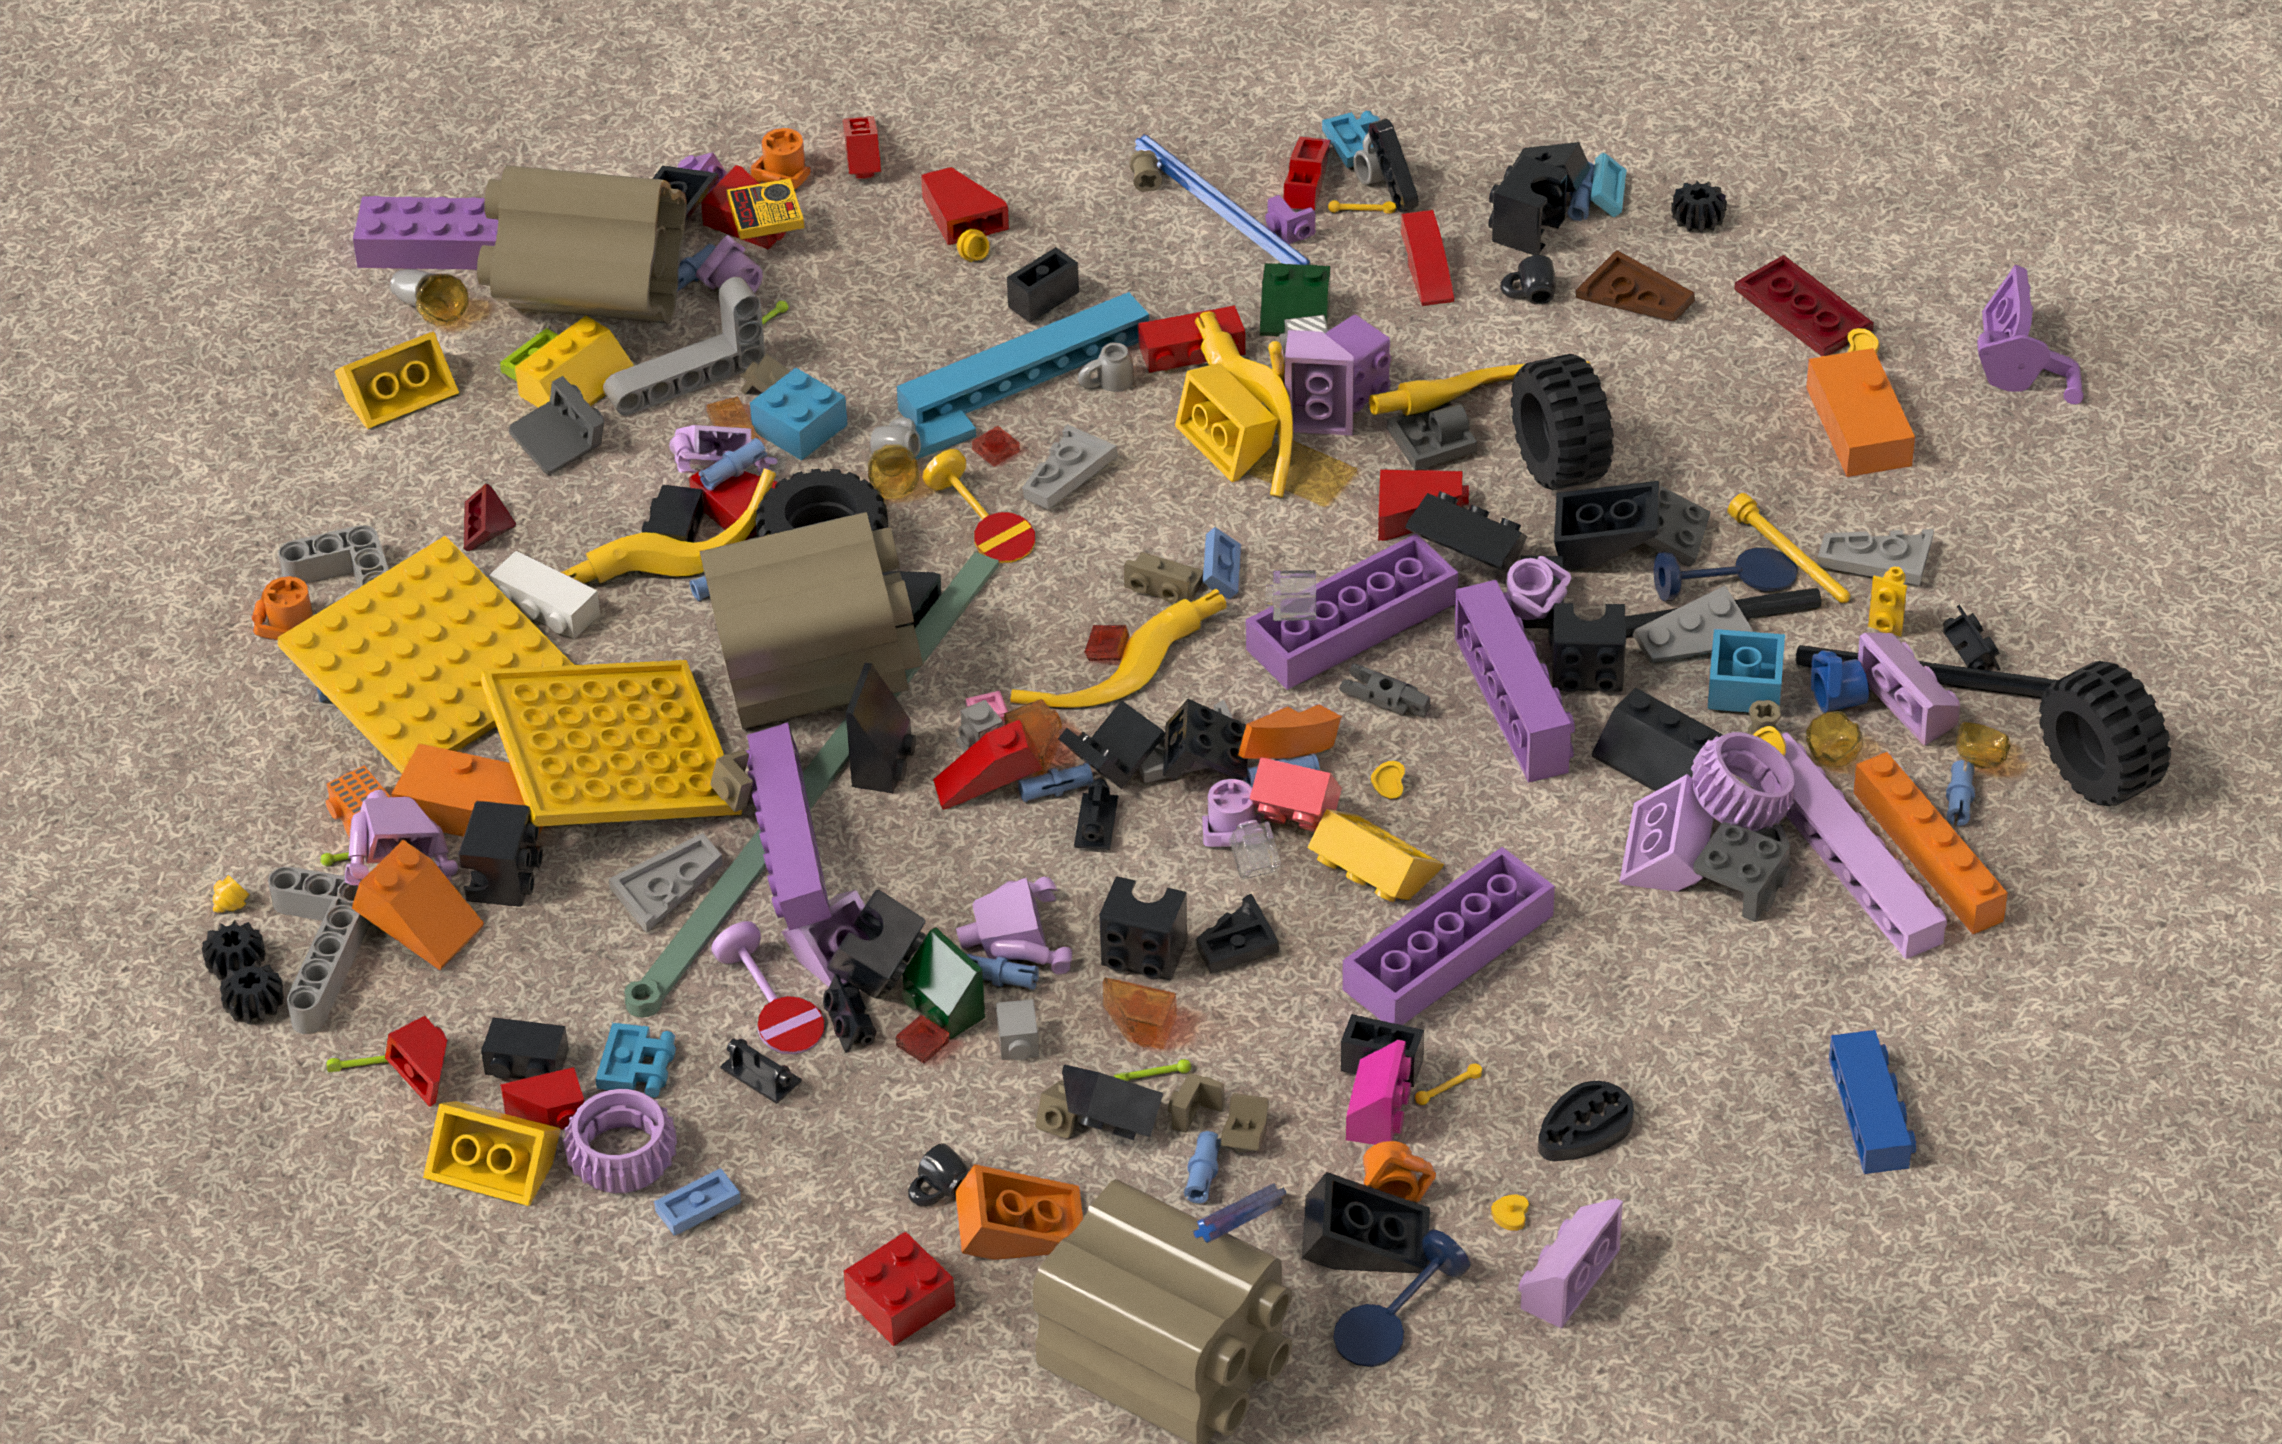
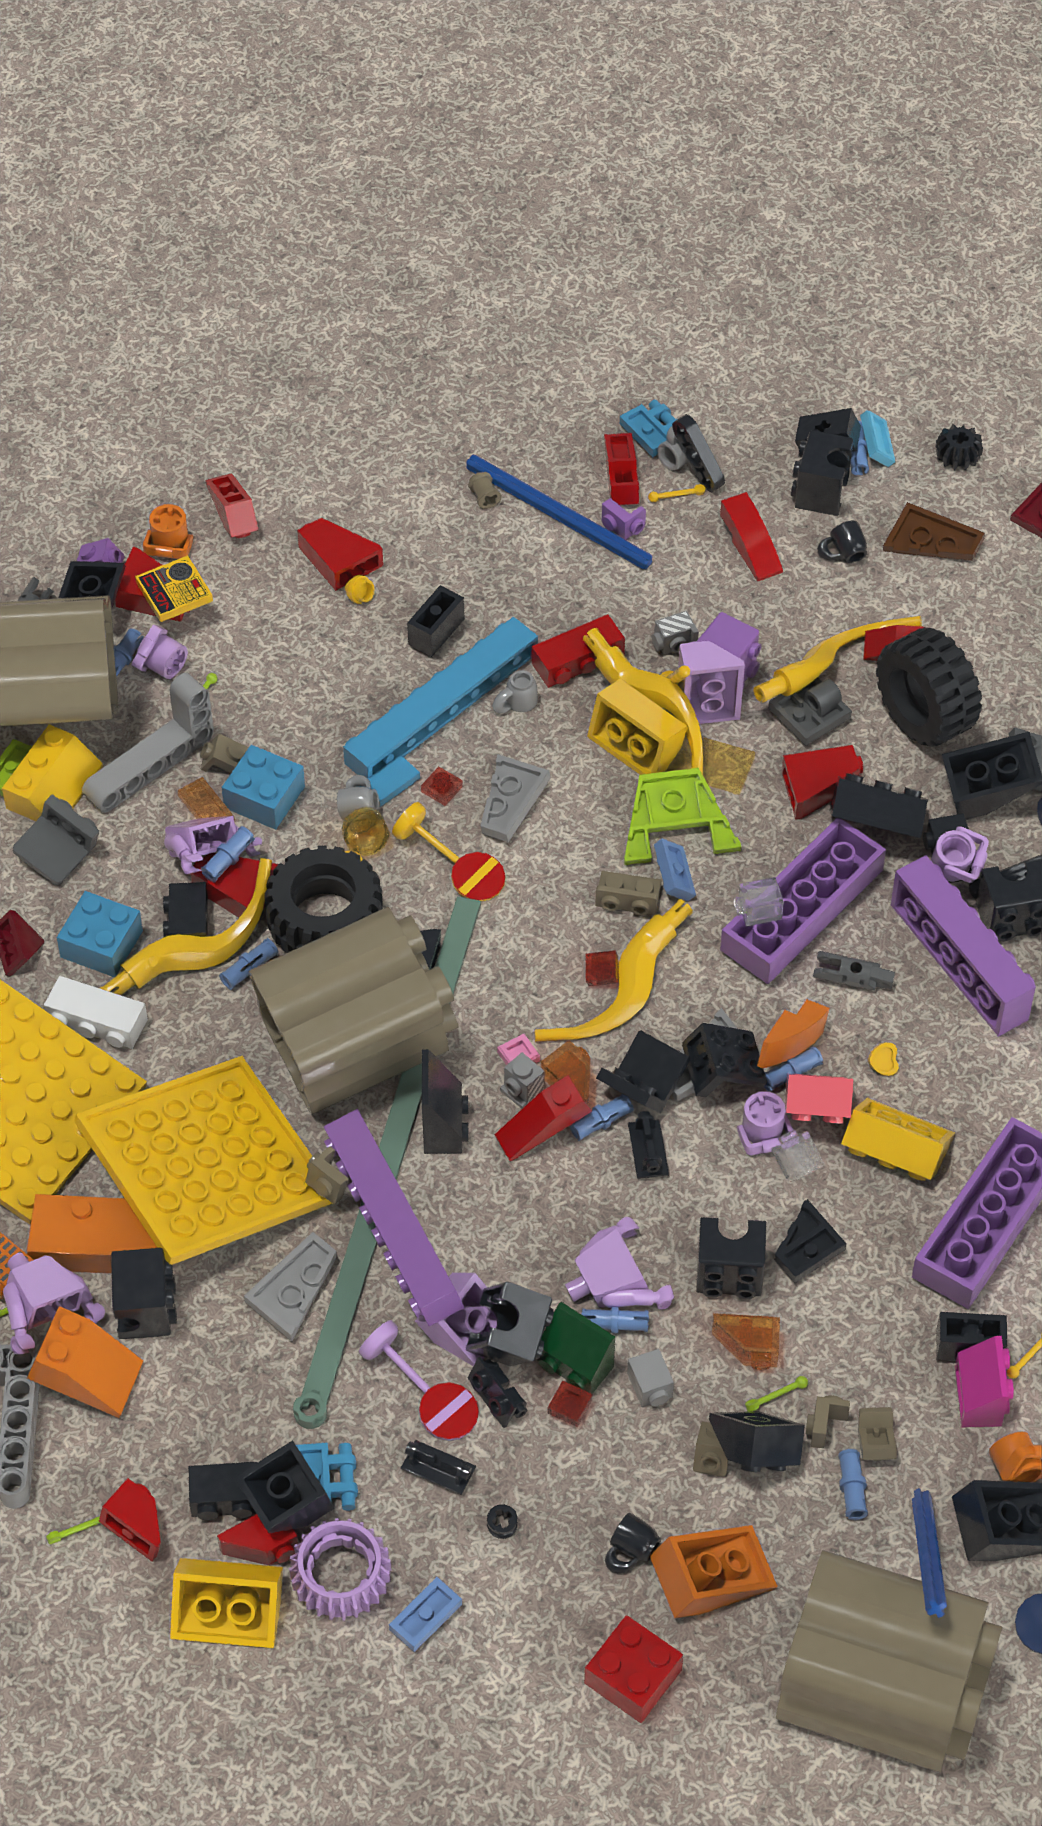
camera: 15 degrees left, 10 degrees up
dark green slope [1260,263,1331,337] -> none
none -> dark azure brick [56,891,143,977]
none -> black slope [234,1440,335,1533]
none -> black bush [487,1504,518,1539]
none -> lime wing [624,768,741,865]

